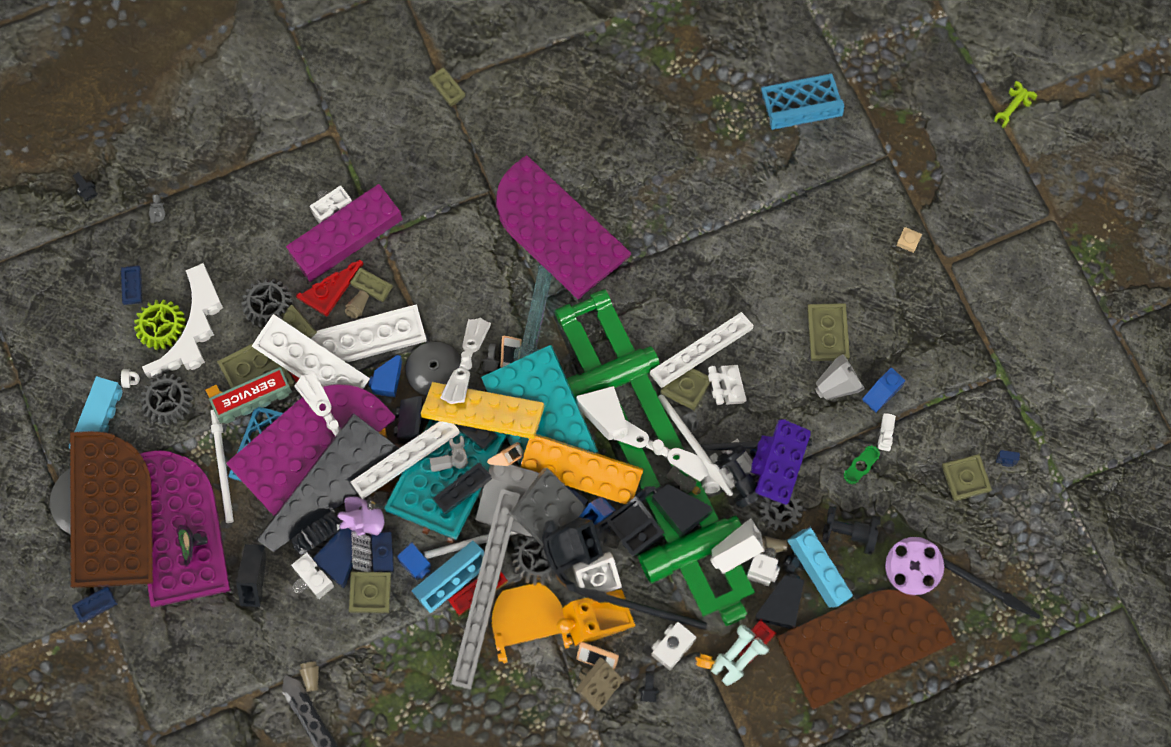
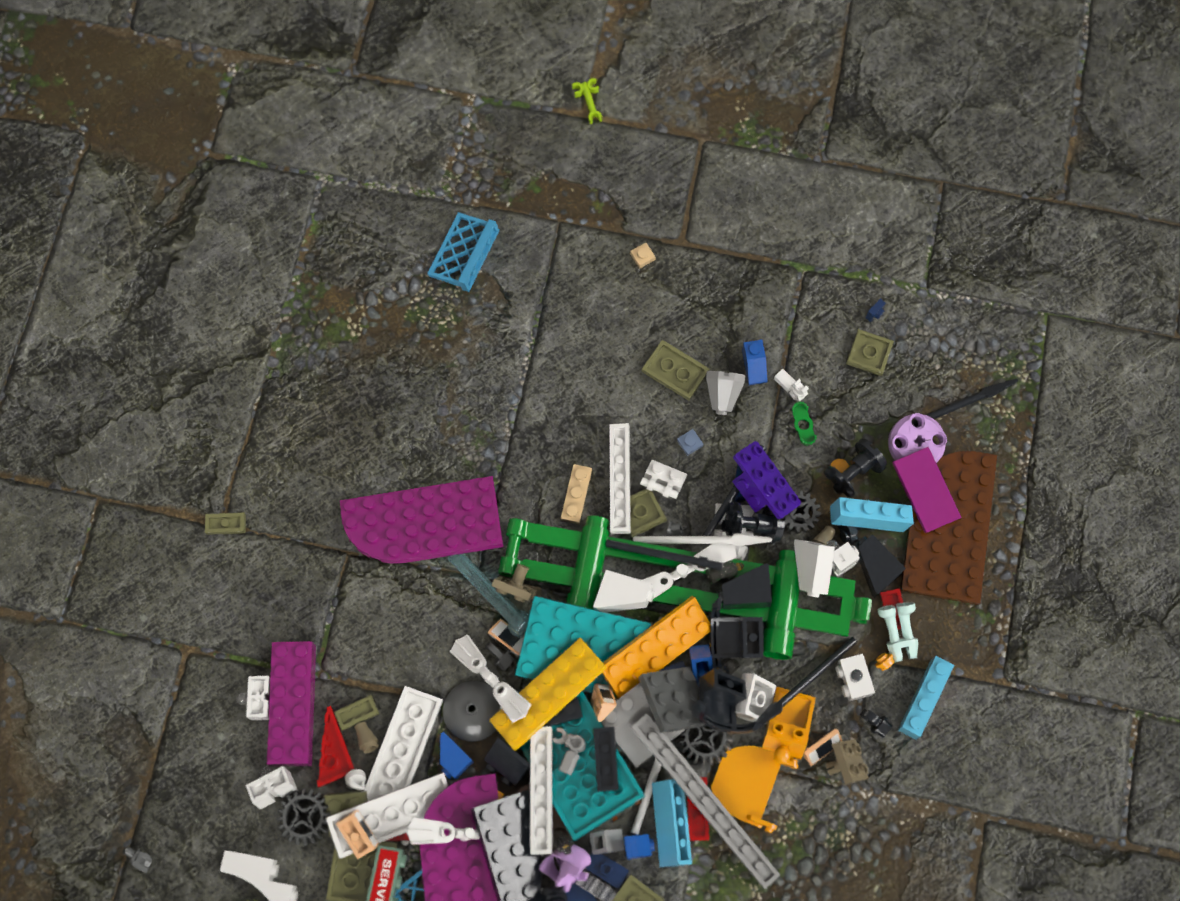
camera: 55 degrees left, 0 degrees up
none -> white piece [246,766,297,809]
none -> light nougat slope [336,809,379,859]
none -> white tile [345,769,366,790]
none -> dark tan plate [492,564,537,602]
none -> tan plate [561,464,592,524]
none -> light grey brick [590,829,625,855]
none -> black bar [606,540,723,571]
none -> sand blue plate [677,429,703,456]
none -> light orange plate [830,459,849,473]
none -> magenta tile [892,447,962,533]
none -> medium azure brick [898,656,954,740]

